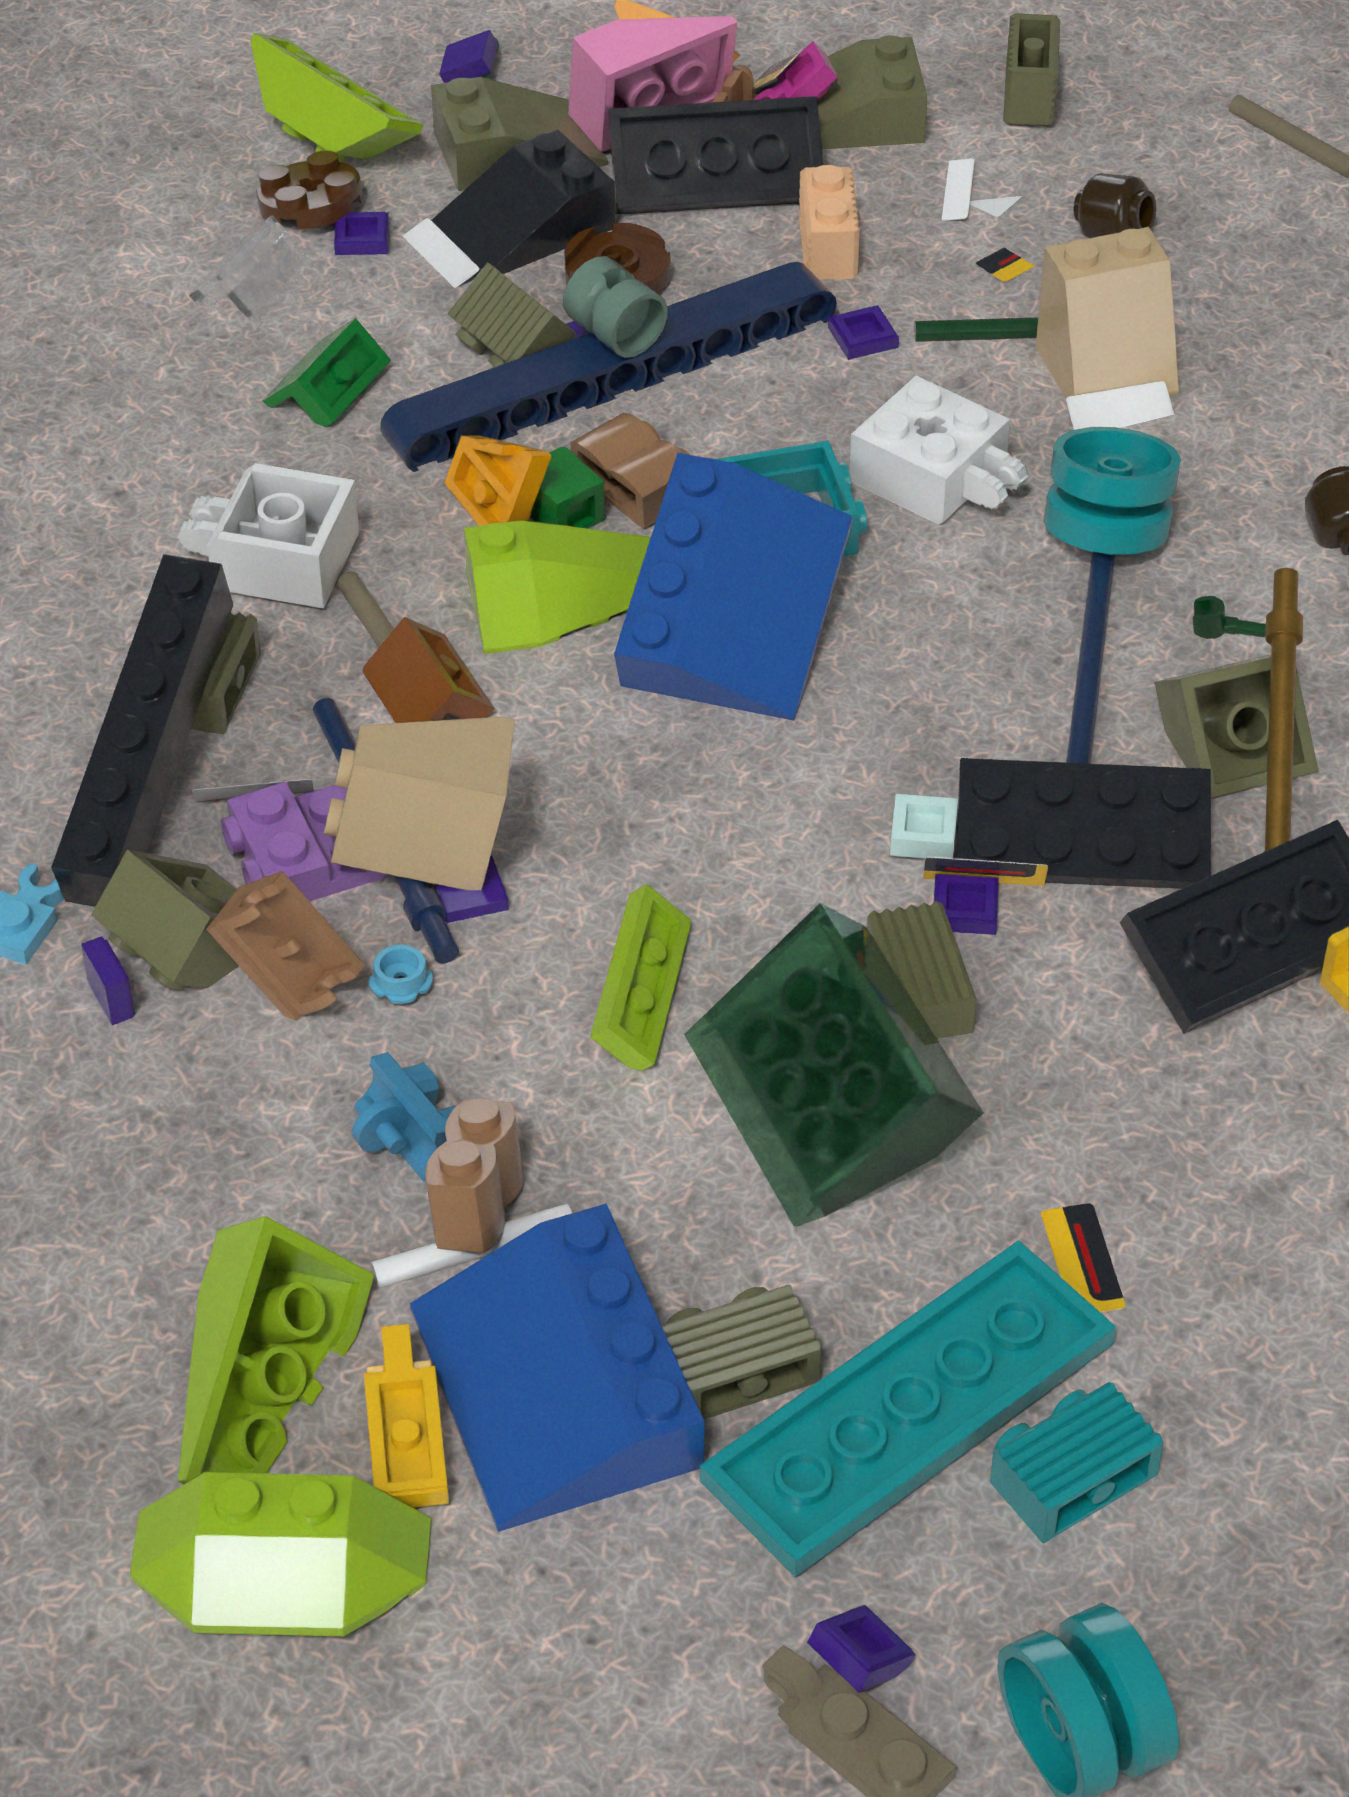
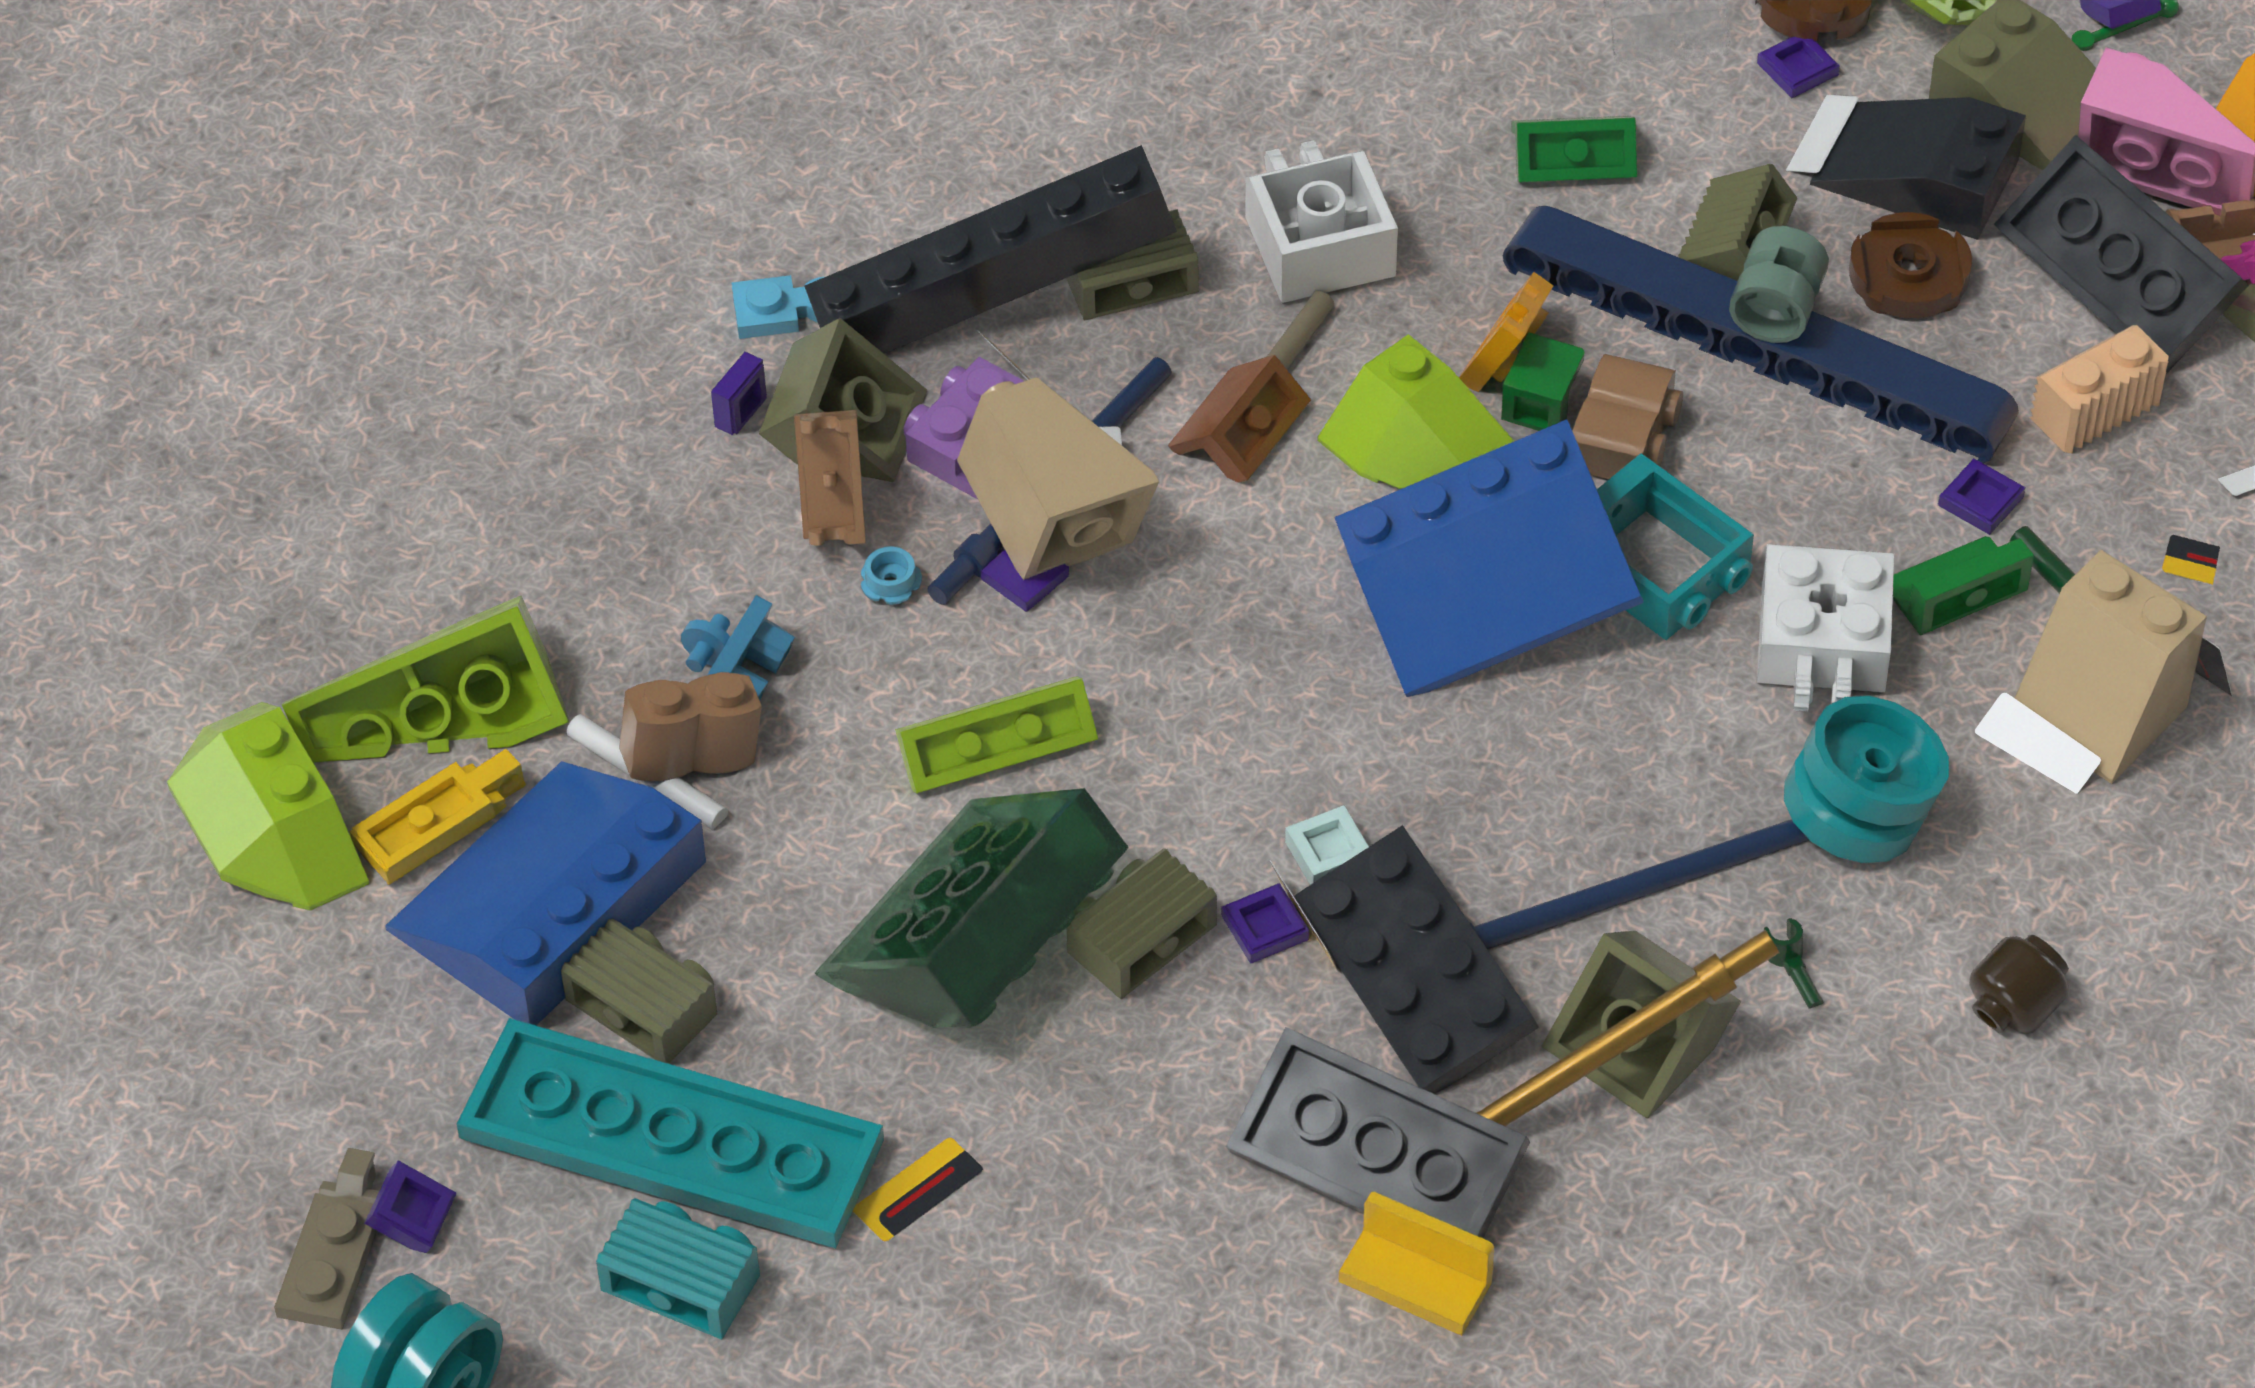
camera: 60 degrees right, 5 degrees up
none -> green panel [1893,536,2034,636]

